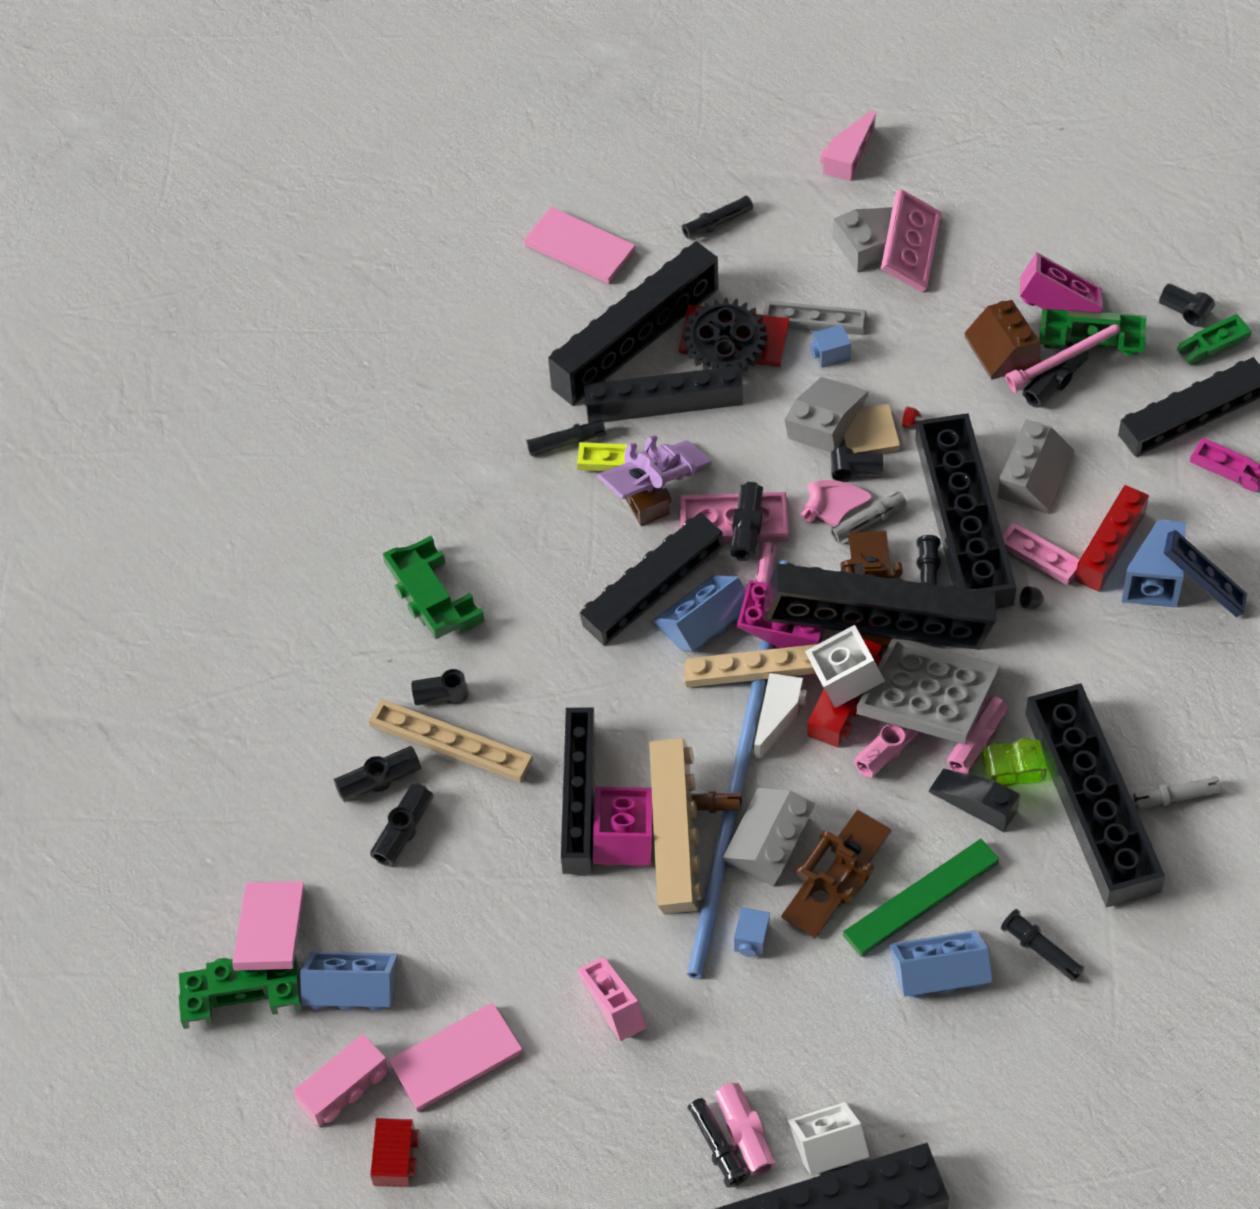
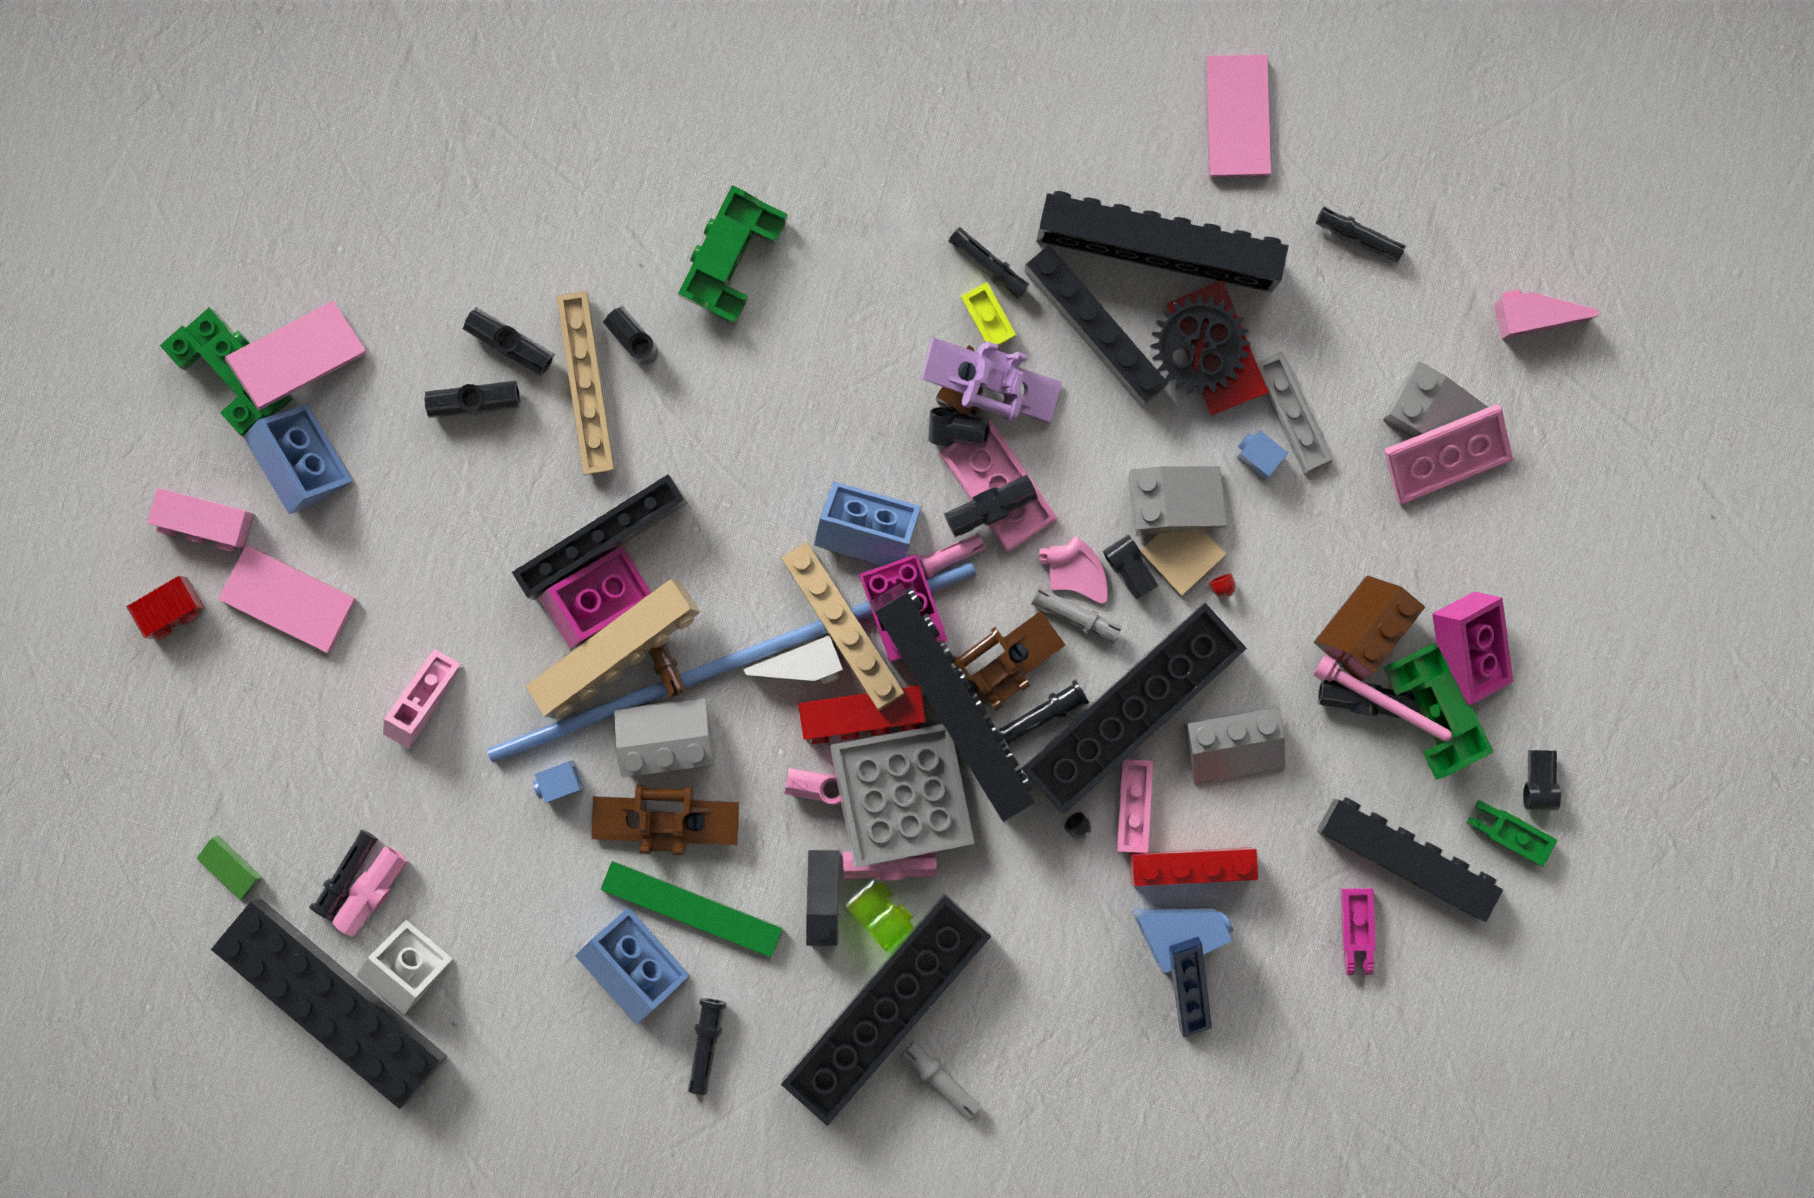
camera: 60 degrees right, 30 degrees up
black brick [579,512,724,646] -> none
white slope [805,625,885,708] -> none
none -> black piece [928,407,990,447]

